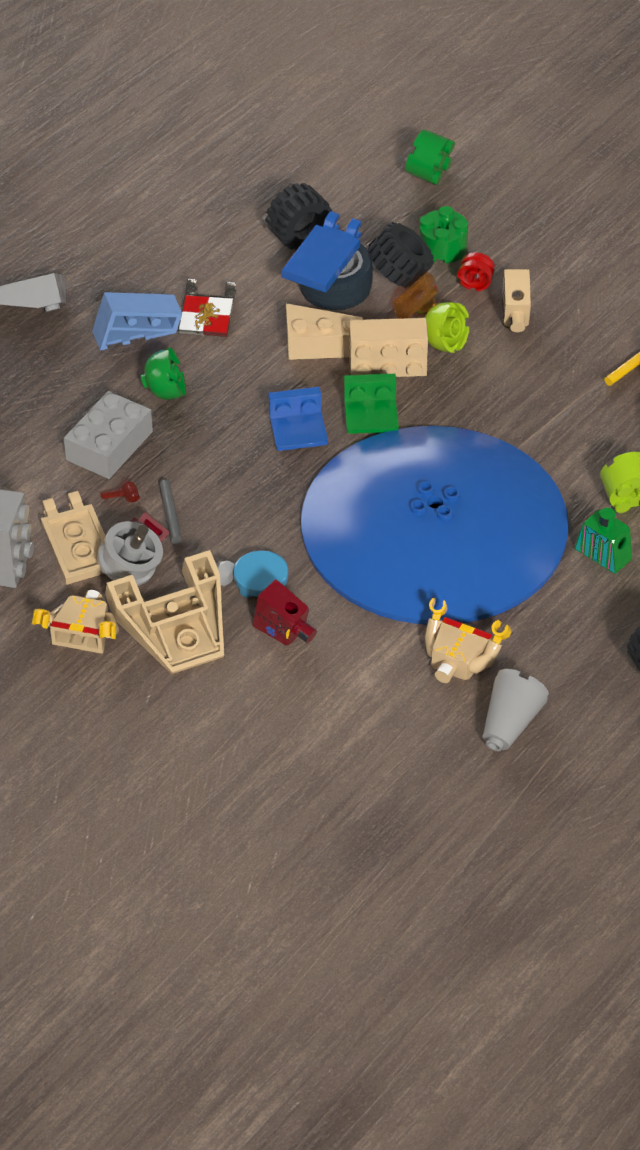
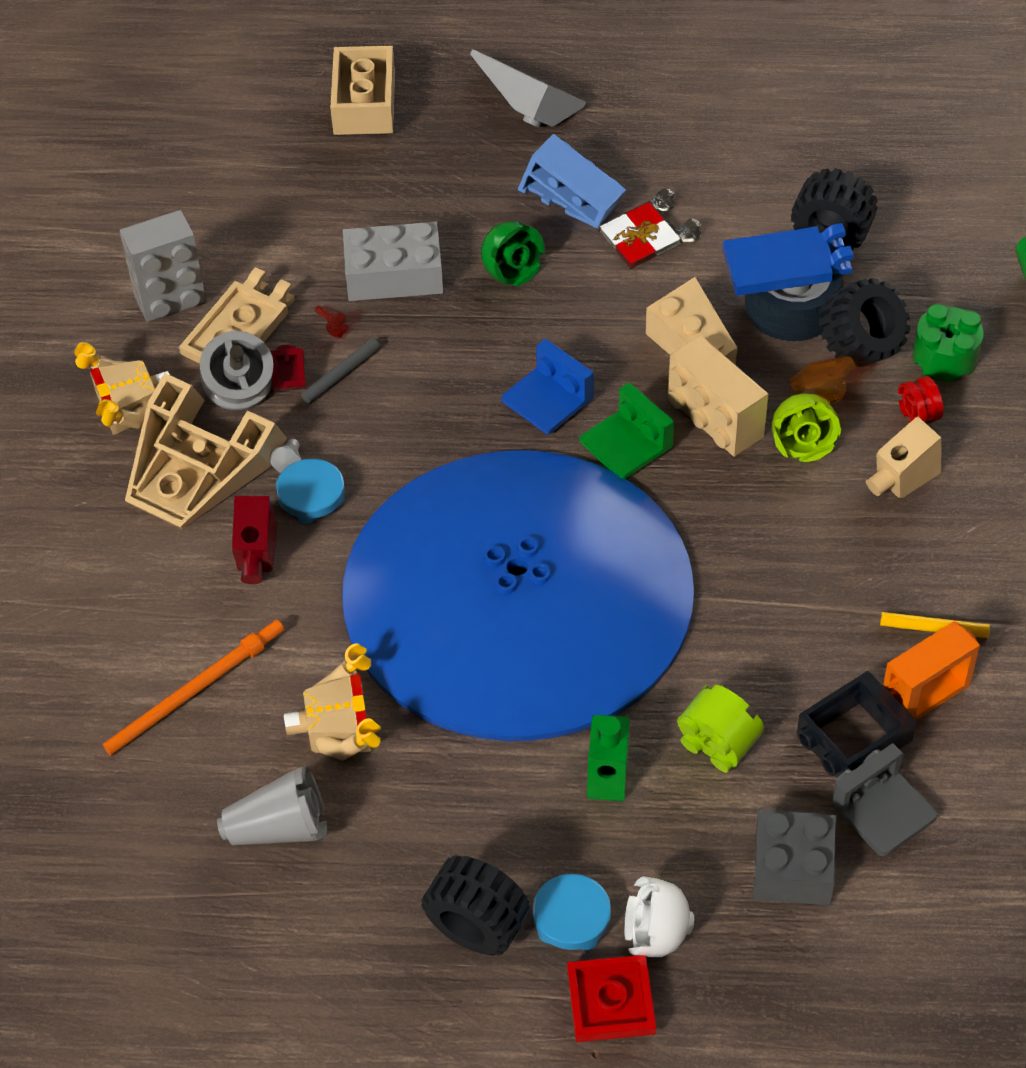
camera: 55 degrees right, 5 degrees up
none -> orange bar [102,619,285,756]

